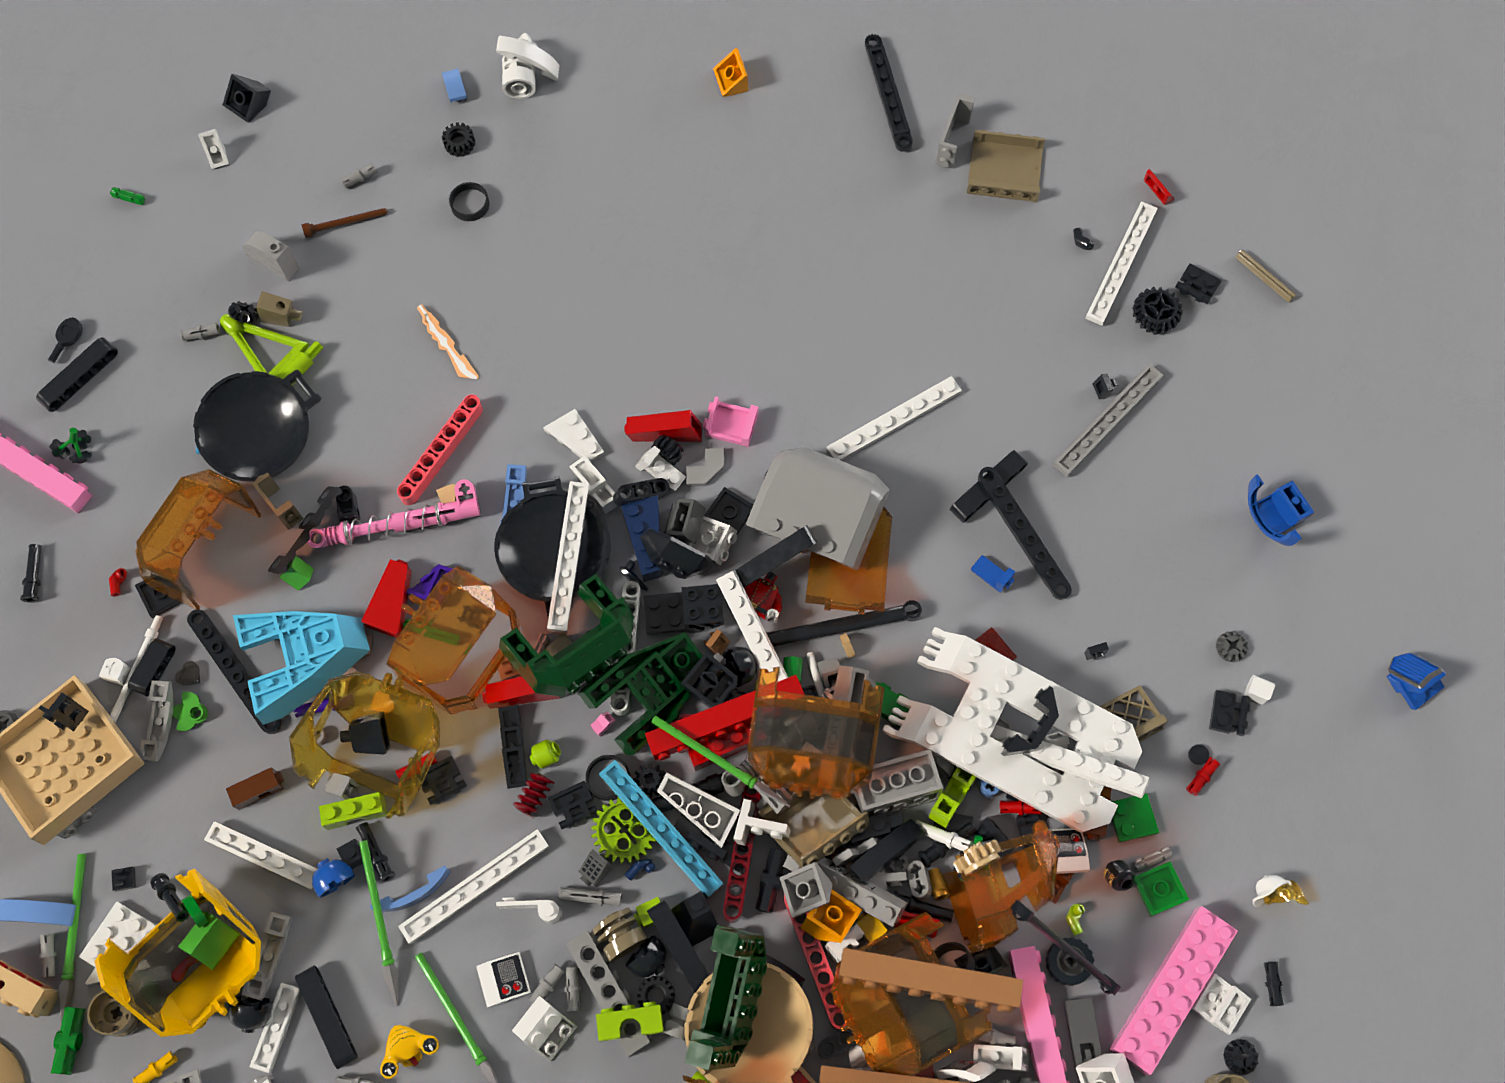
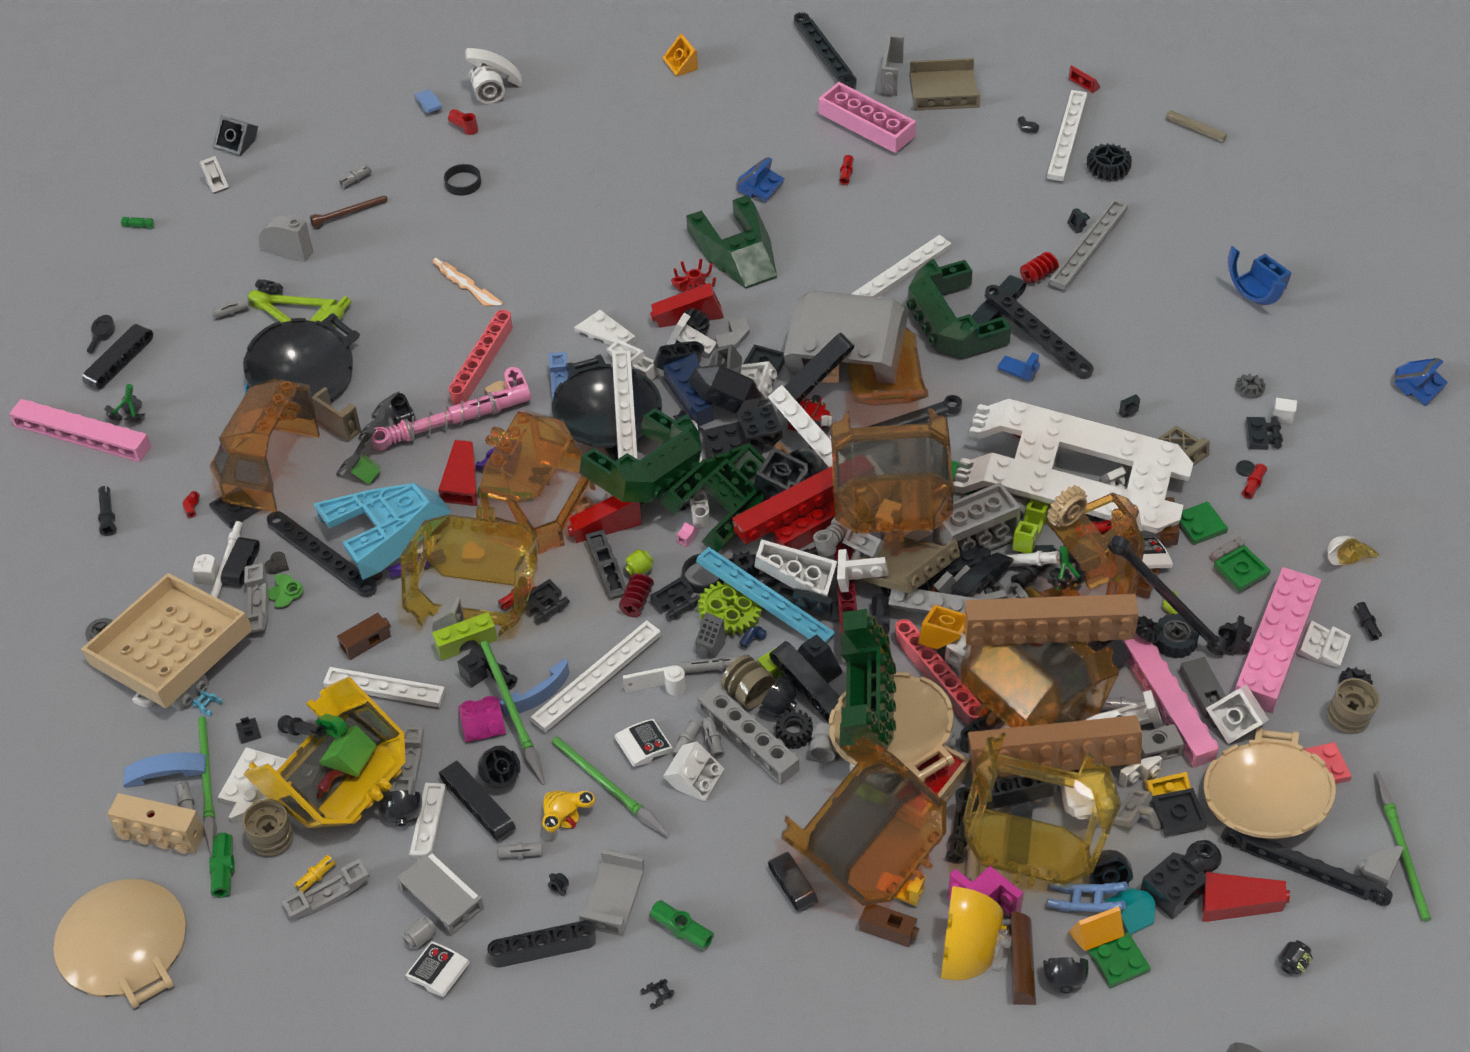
camera: 10 degrees left, 20 degrees down
black bracket [38,692,89,732] -> none
dark tan torso [256,291,303,327] -> none
blue cylinder [312,859,355,898] -> none
black torso [340,711,391,755] -> none
black tyre [442,122,475,157] -> none
lime arch [596,1001,664,1042] -> none
bright green piece [652,716,790,807] -> none
bright pink panel [703,396,758,447] -> none
light grey slope [780,862,832,918] -> none
white plate [990,725,1149,798] -> none
black slope [1001,685,1059,756] -> none
black head [1104,860,1135,891] -> none
black plate [1175,263,1222,304] -> none
none -> medium azure piece [191,691,223,716]
none -> red piece [448,109,478,135]
none -> dark pink bracket [458,696,506,742]
none -> black cylinder [477,745,521,788]
none -> red animal [671,259,716,292]
none -> dark green wedge [686,195,777,289]
none -> blue piece [736,157,785,202]
none -> bright pink brick [819,82,916,153]
none -> red pin [839,155,854,185]
none -> dark green wedge [906,259,1011,358]
none -> red piece [1020,252,1059,284]
none -> black gear [1136,616,1163,643]
none -> black hips [1218,615,1252,656]

